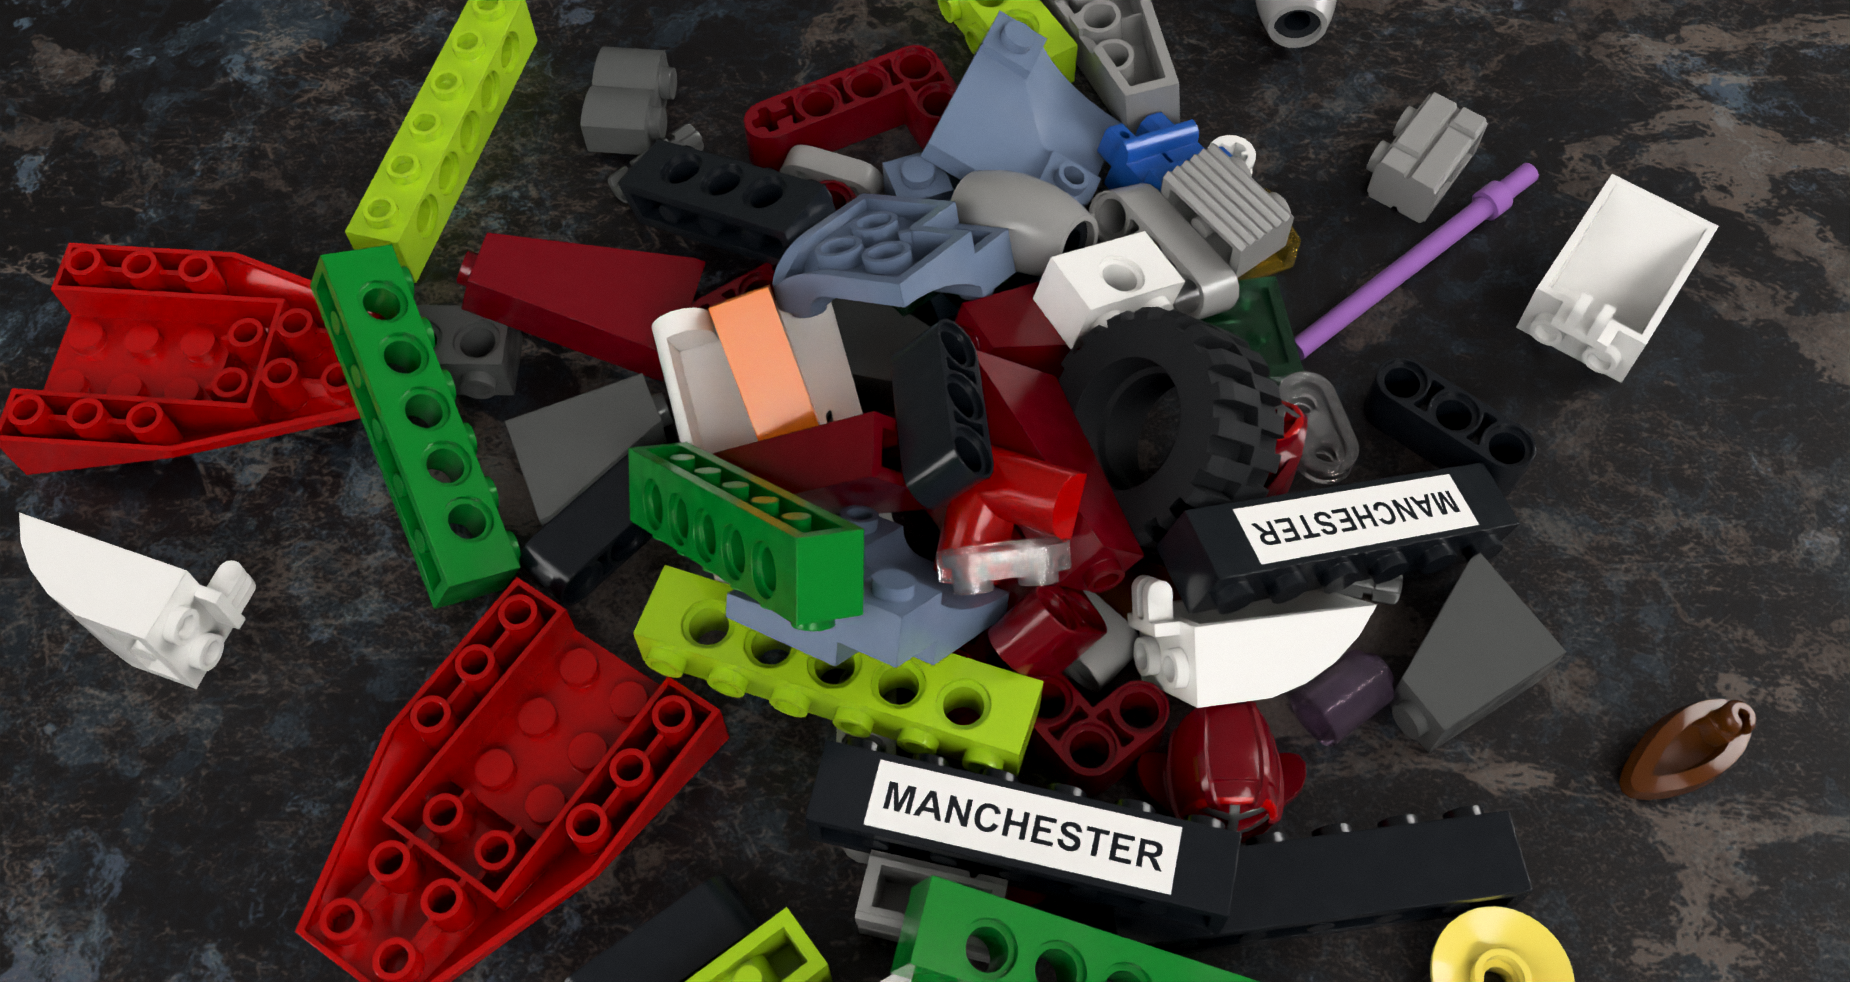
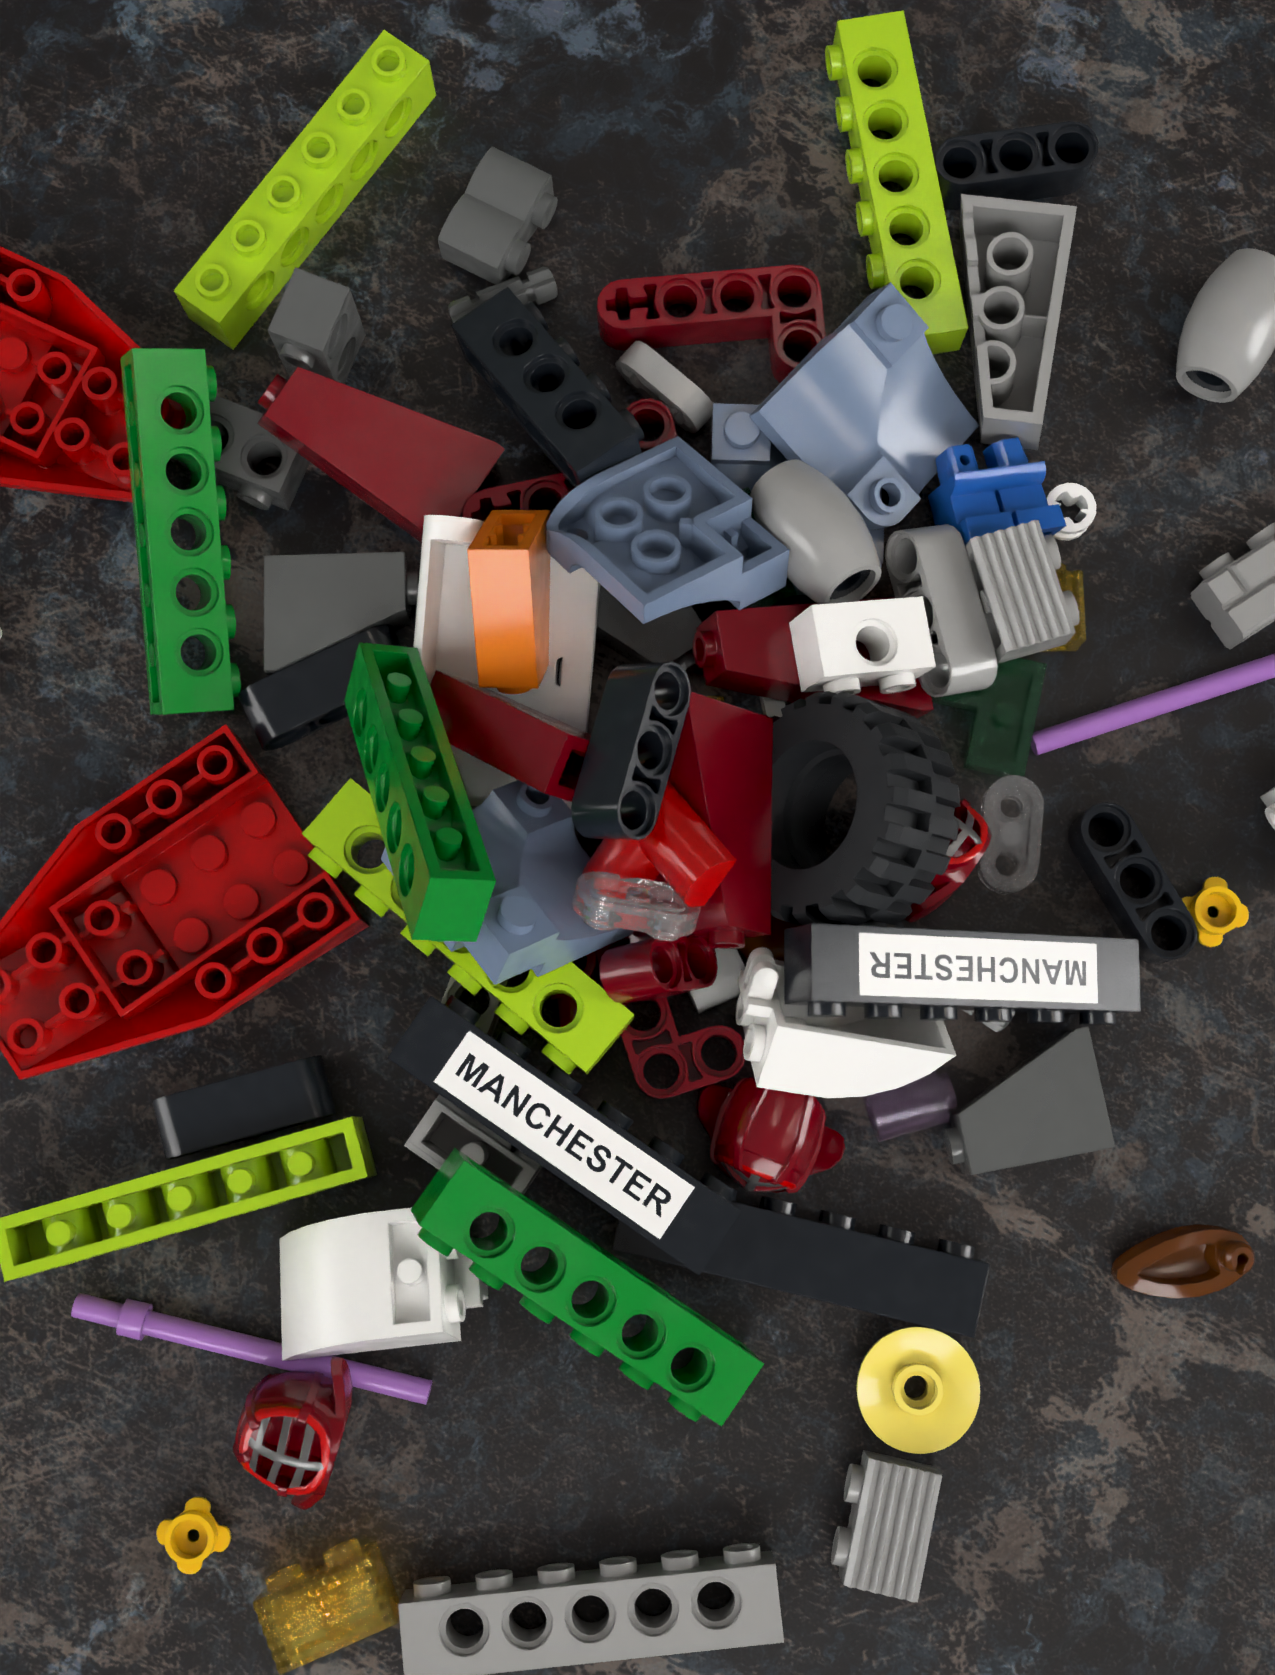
camera: 20 degrees right, 20 degrees up
none -> dark grey brick [267,267,366,384]
none -> yellow plate [1181,877,1249,947]

